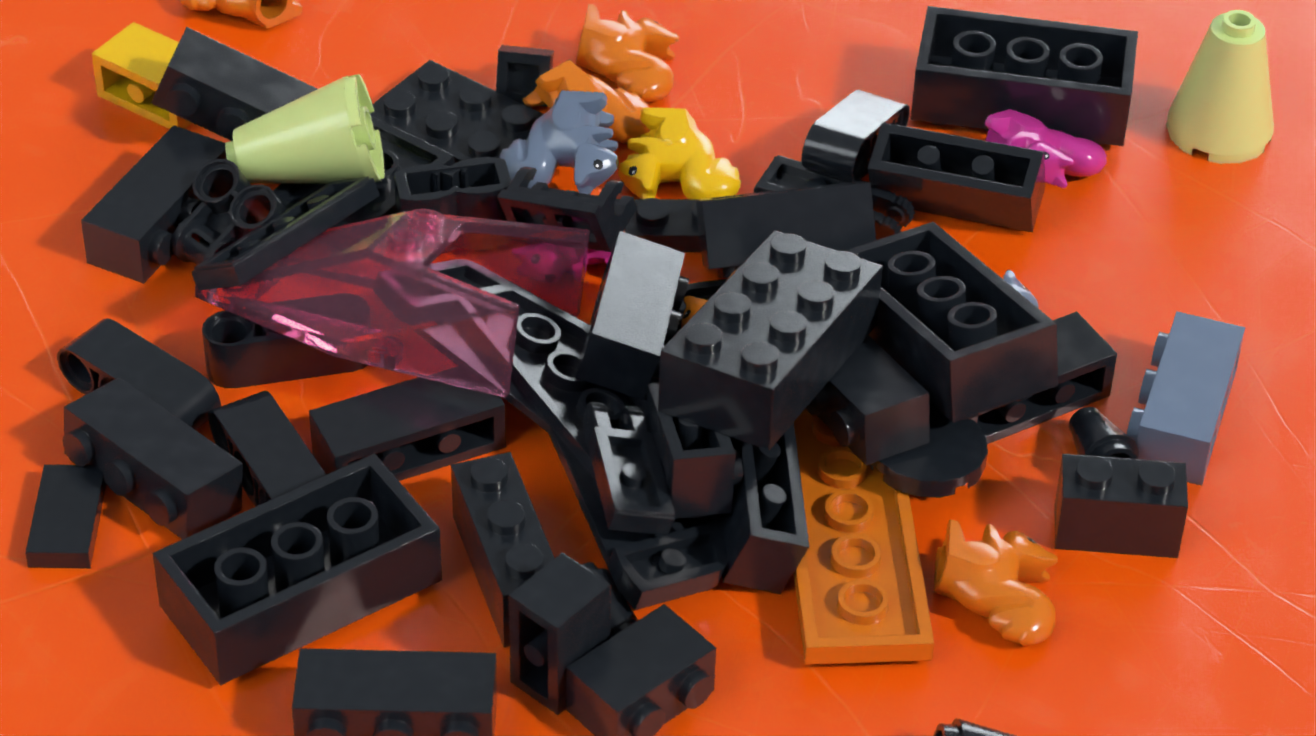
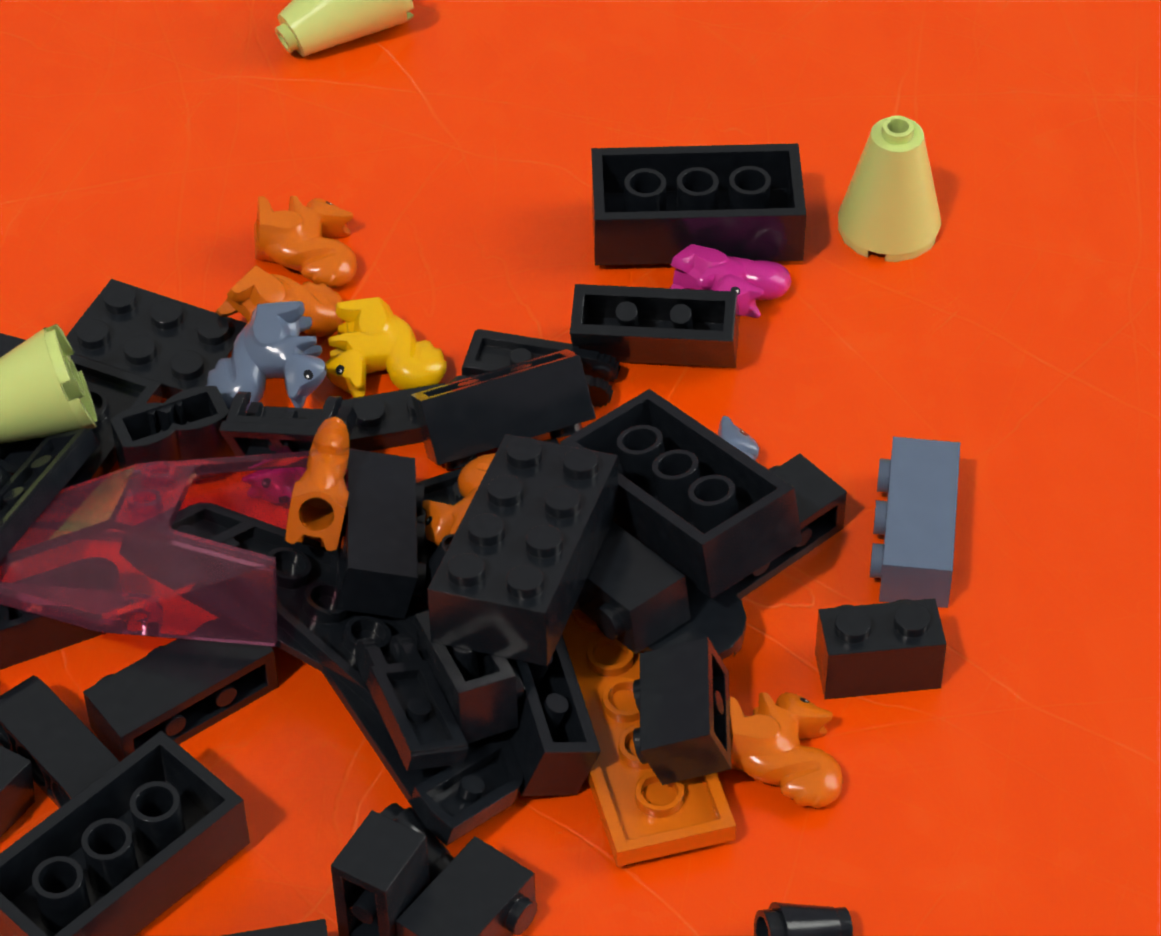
camera: 10 degrees left, 5 degrees up
black brick [451,452,555,648] -> none
black tile [496,45,554,107] -> none
black beam [801,89,910,182] -> none
black cone [1069,407,1139,459] -> none
none -> orange animal [285,417,350,551]
none -> black brick [633,637,732,785]

